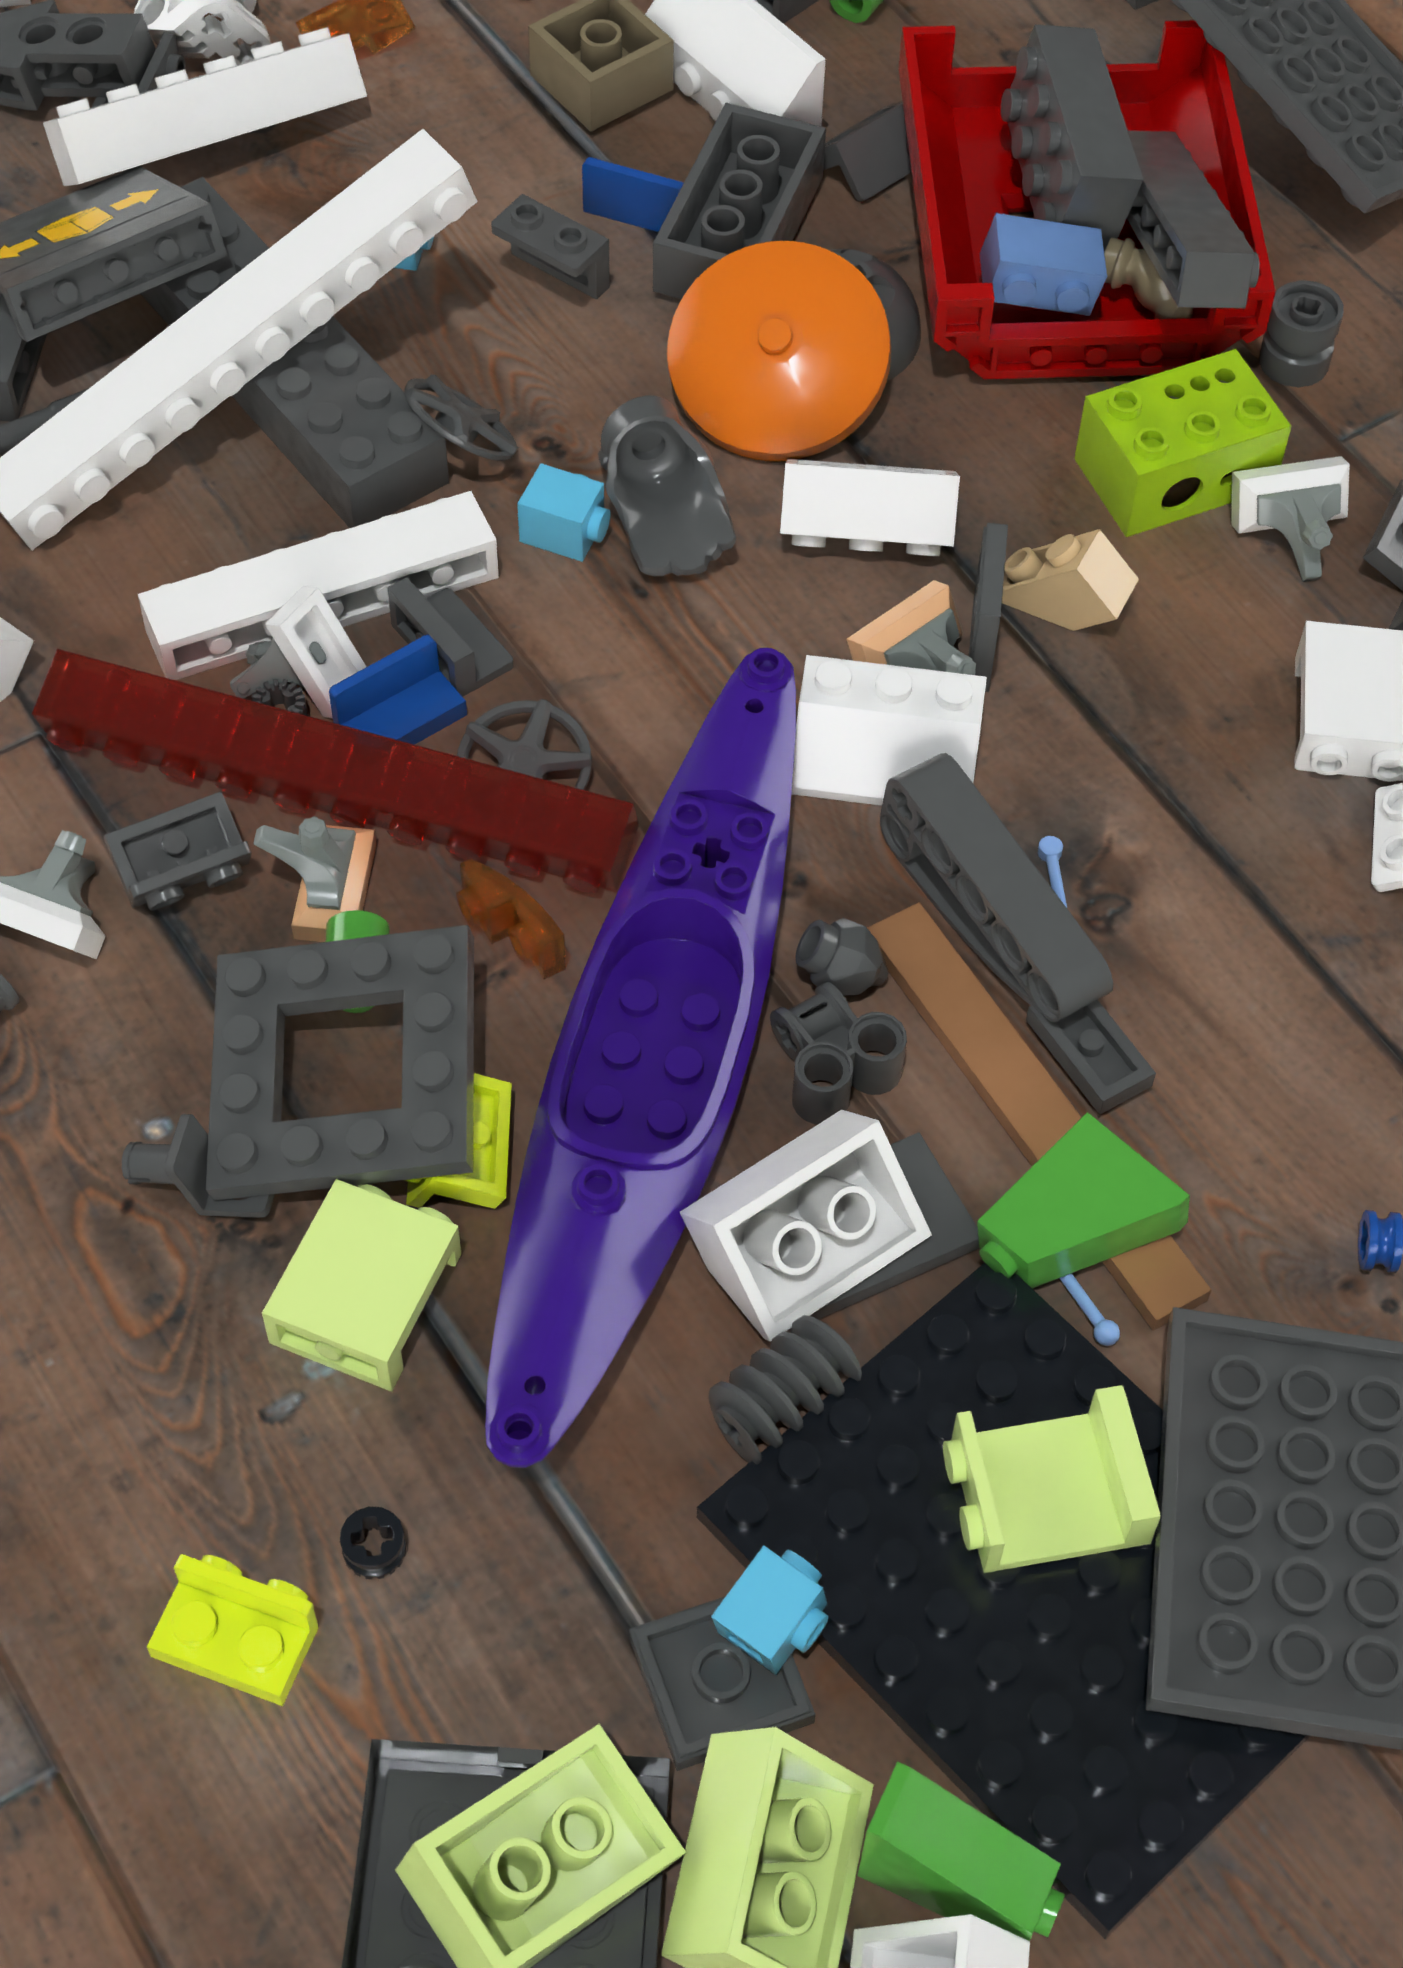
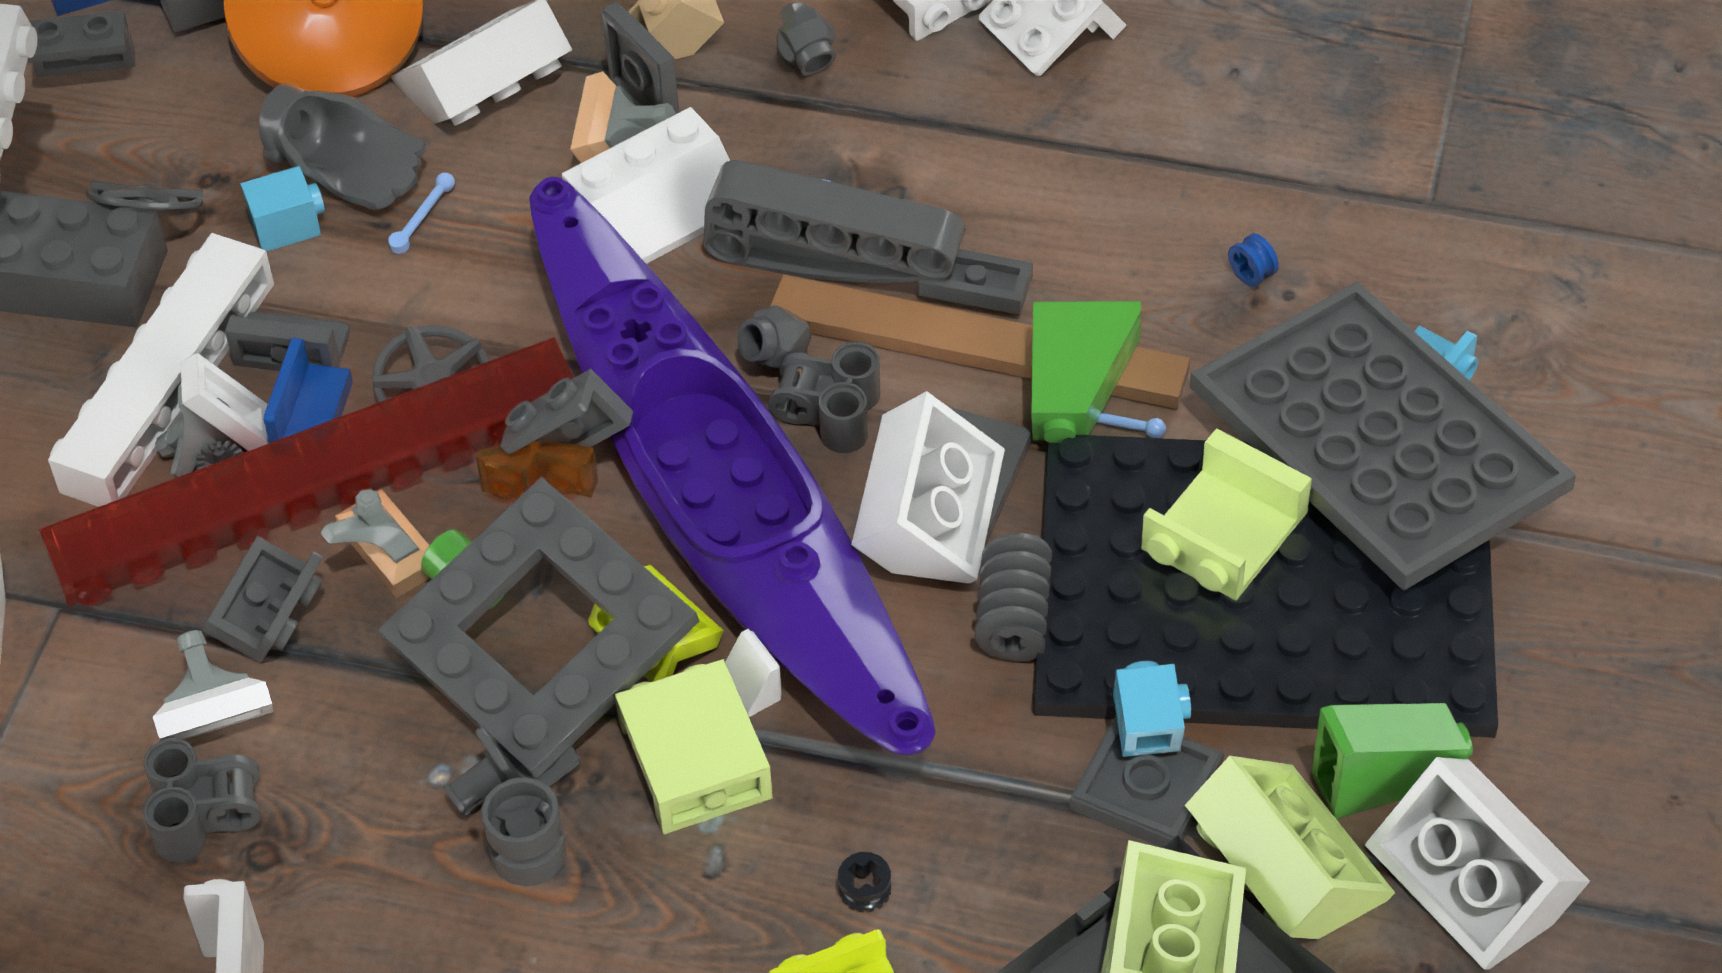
camera: 40 degrees left, 5 degrees down
none -> light blue hinge [388,172,455,254]
none -> dark grey wheel [481,777,567,886]
none -> dark grey bracket [500,369,633,470]
none -> white slope [725,629,782,717]
none -> dark grey rock [776,2,836,76]

